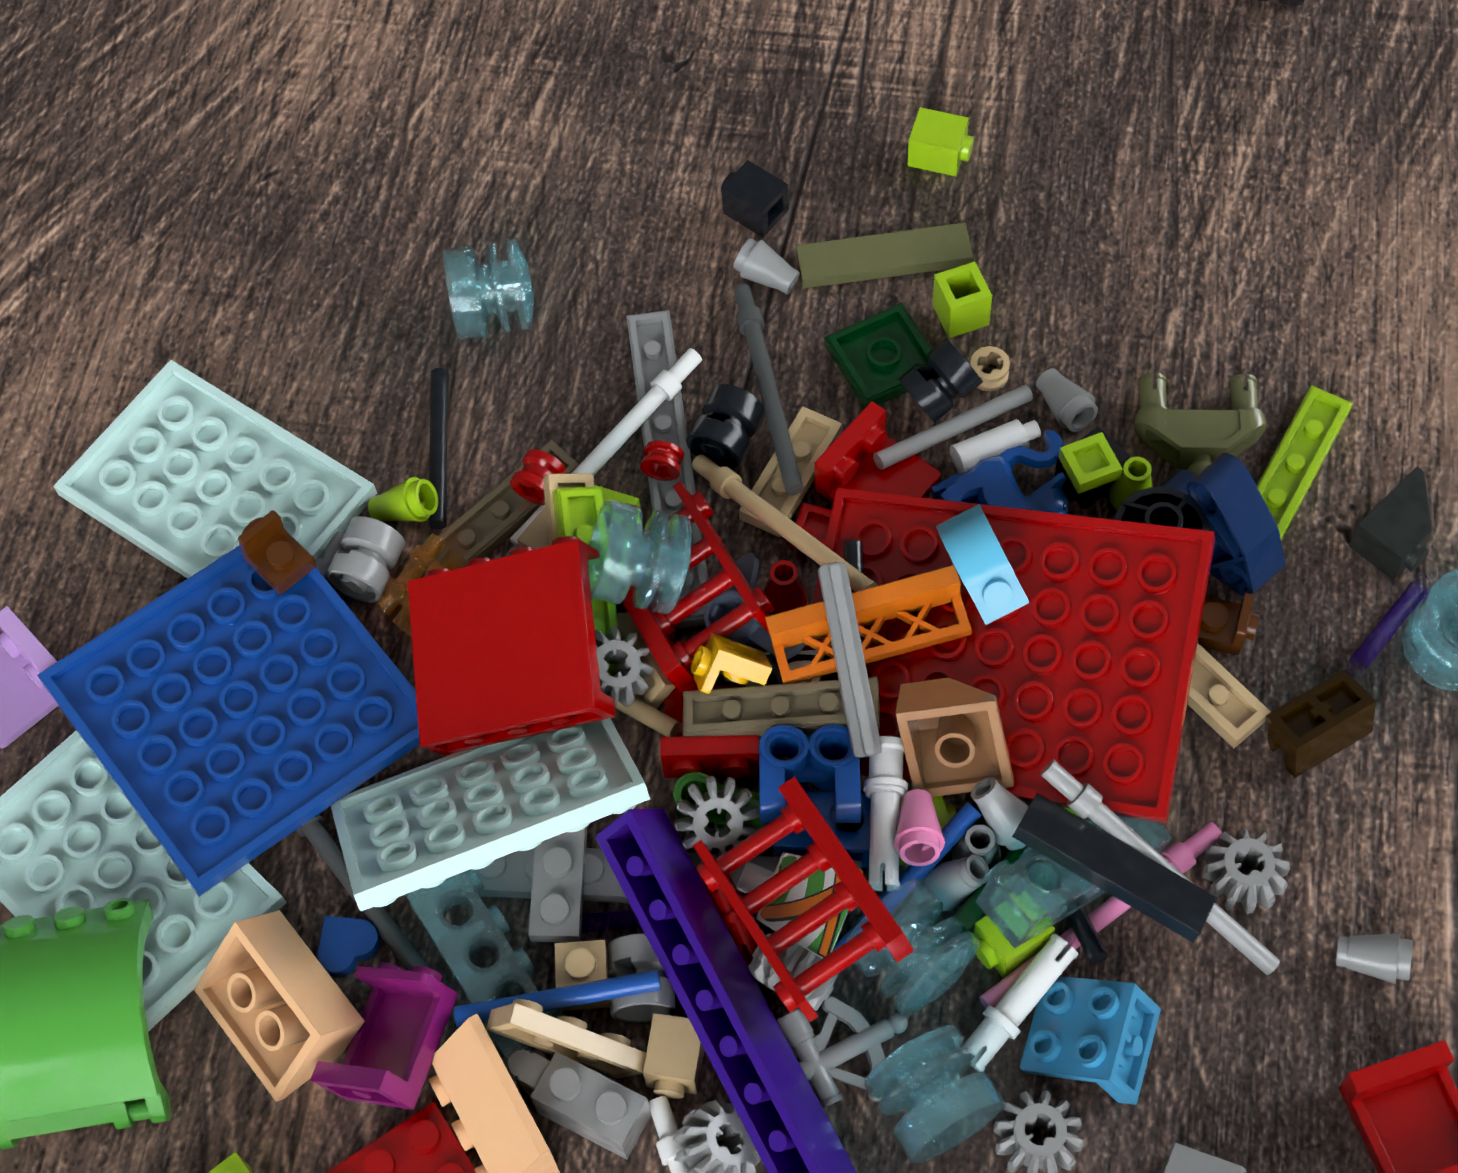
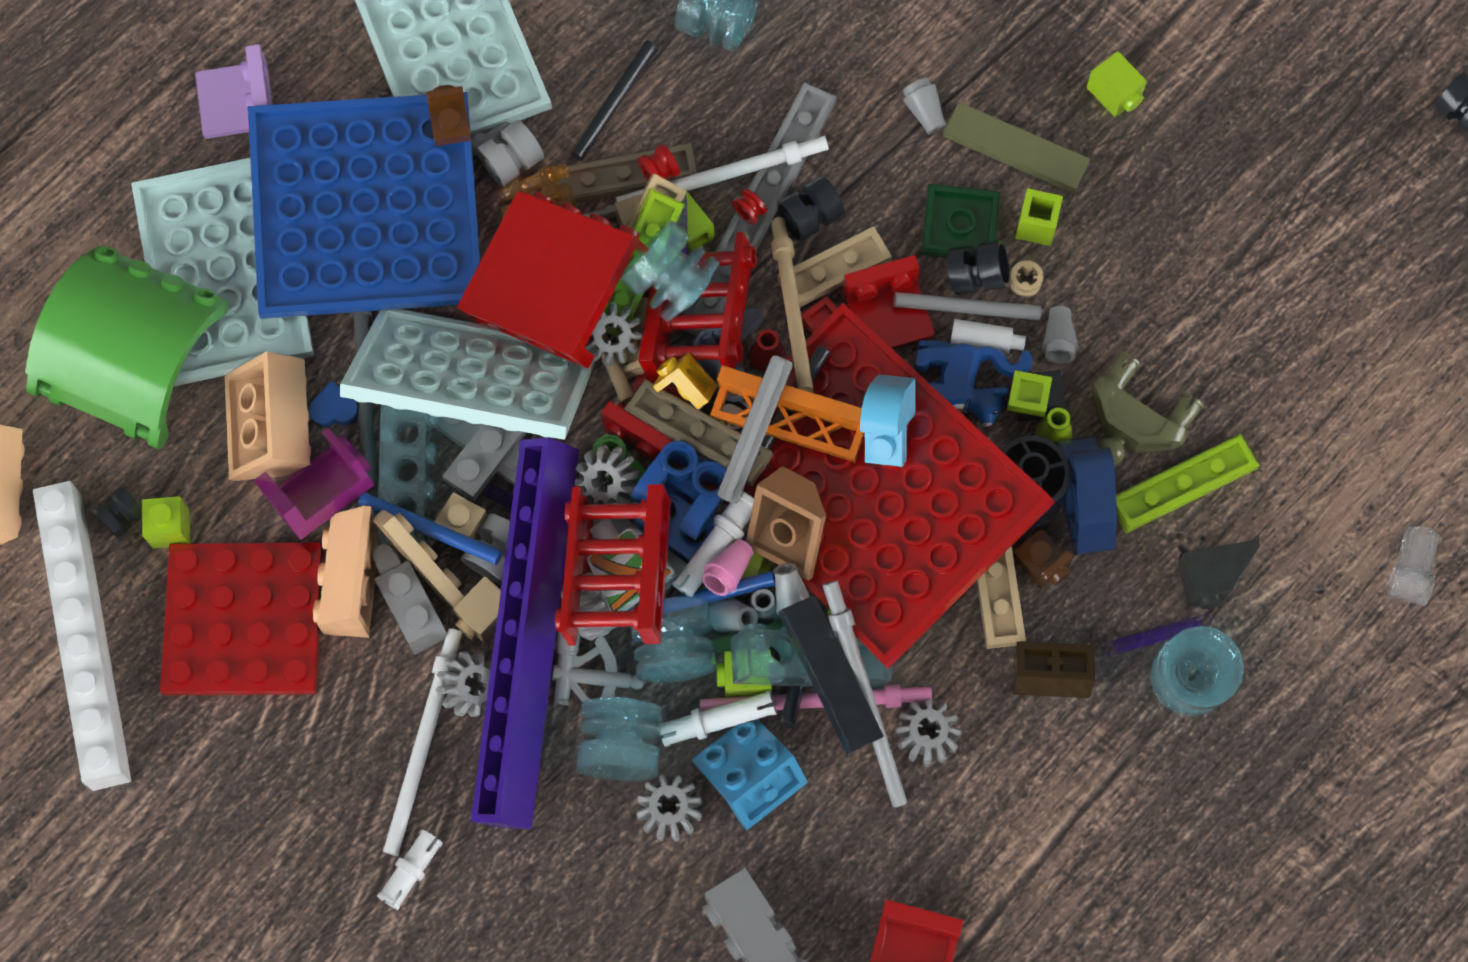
camera: 30 degrees right, 10 degrees up
lime cone [368,477,438,522] -> none
black brick [721,160,789,238] -> none
dark grey bar [734,284,804,495] -> none
light grey cone [1336,933,1413,984] -> none

